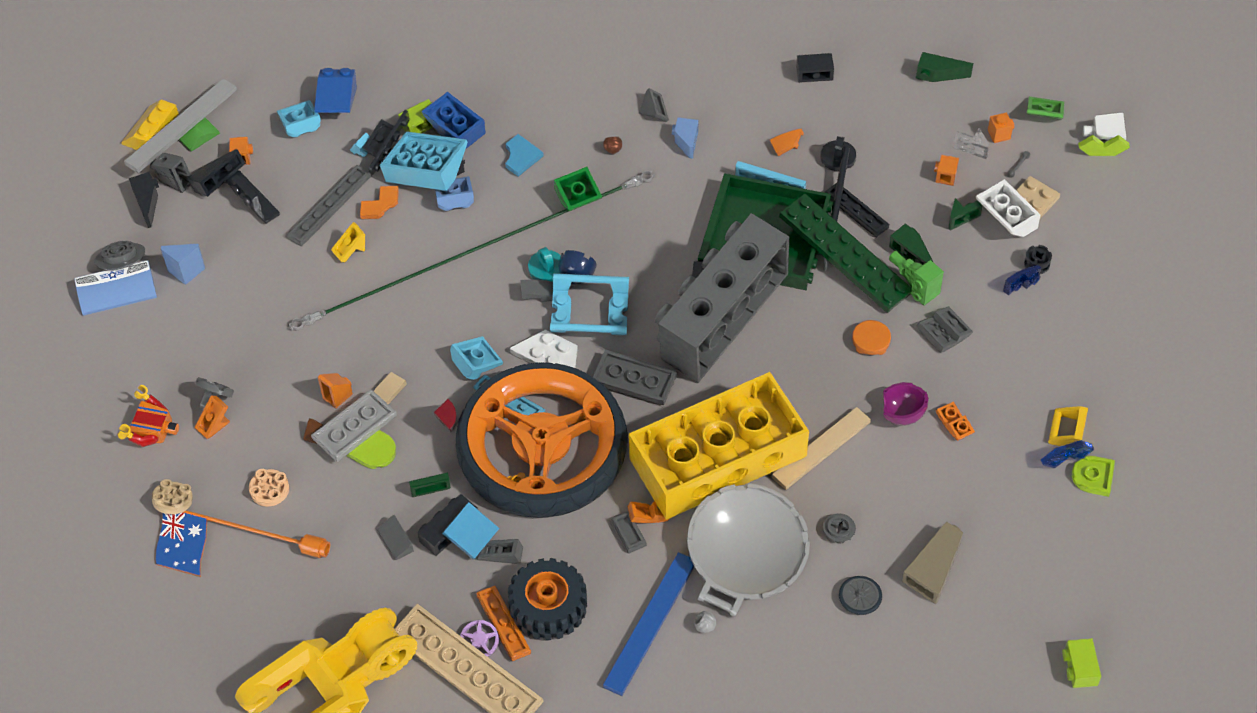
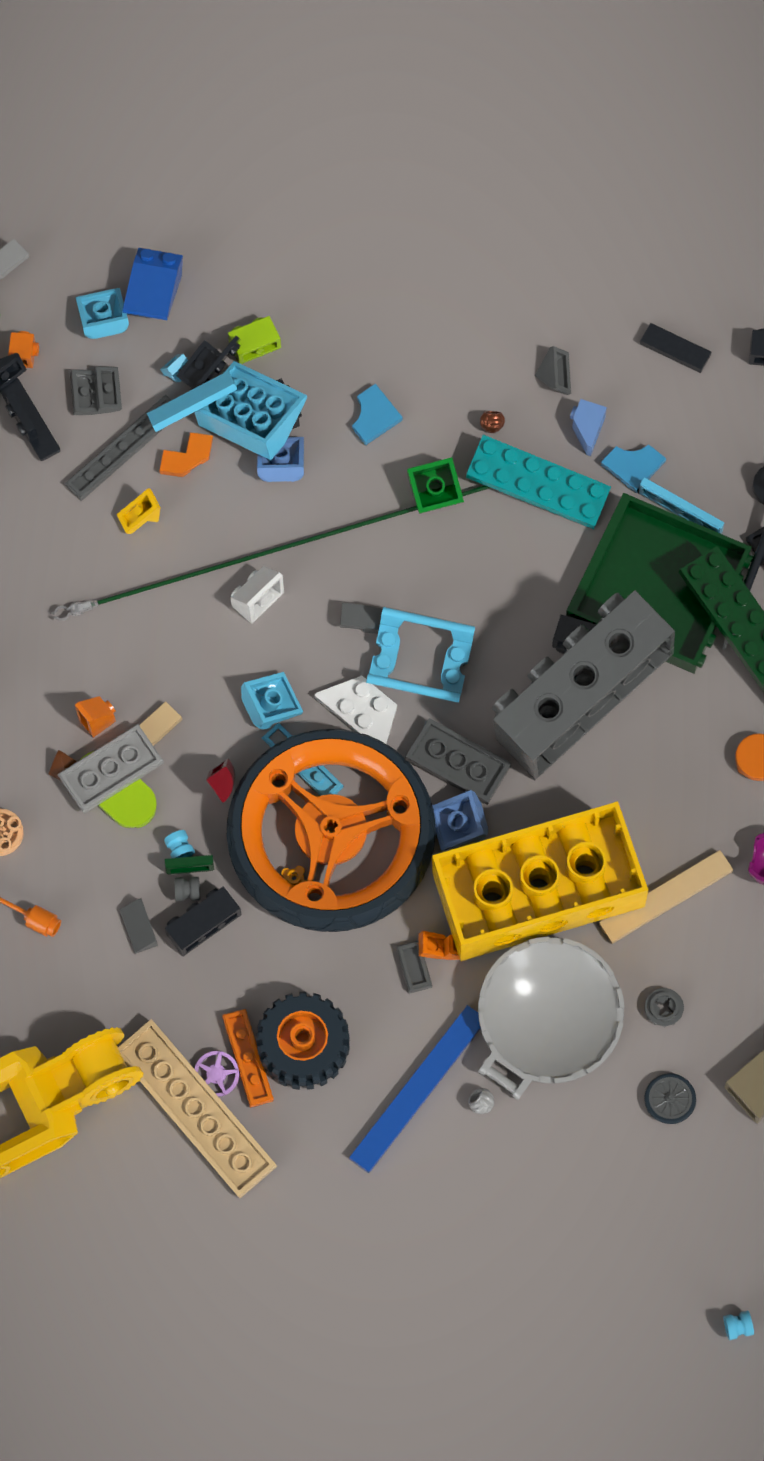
camera: 10 degrees right, 15 degrees up
blue slope [422,92,486,149] -> none
dark azure tile [442,502,500,560] -> none
dark grey slope [477,539,523,564] -> none
teal tile [528,247,561,282] -> none
dark blue cylinder [558,250,597,285] -> none
orange slope [770,128,804,156] -> none
none -> dark grey slope [70,366,122,415]
none -> medium azure tile [147,371,237,432]
none -> medium azure wheel [164,830,195,858]
none -> dark grey wheel [175,877,200,902]
none -> white slope [231,566,284,624]
none -> medium blue slope [432,790,488,851]
none -> teal plate [466,435,611,529]
none -> dark azure tile [601,444,666,493]
none -> black tile [640,323,712,373]

